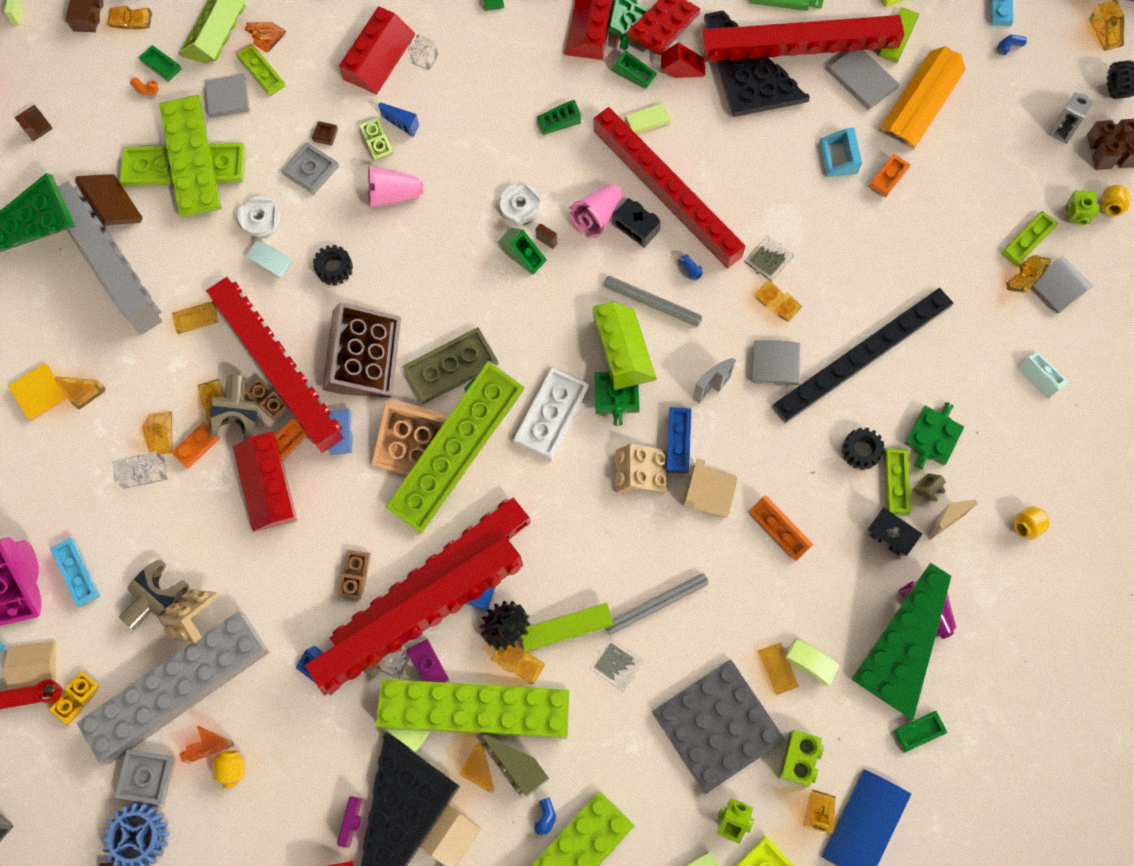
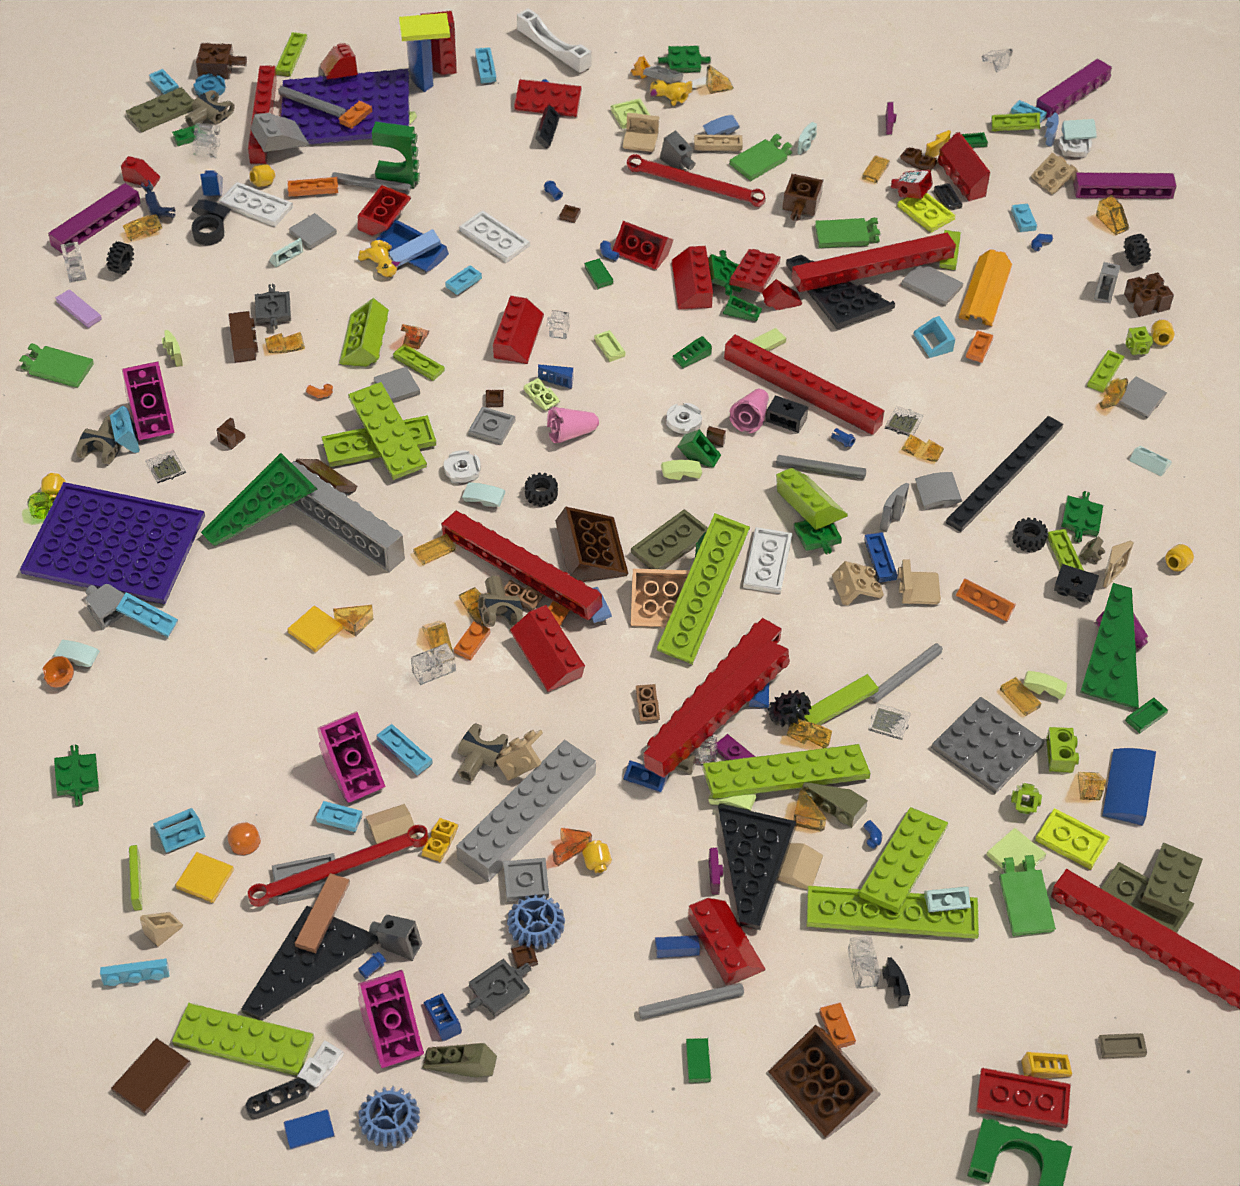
camera: 20 degrees left, 20 degrees down
green tile [139,45,182,82] -> none
none -> yellowish green tile [594,330,626,362]
none -> yellowish green slope [661,460,702,480]

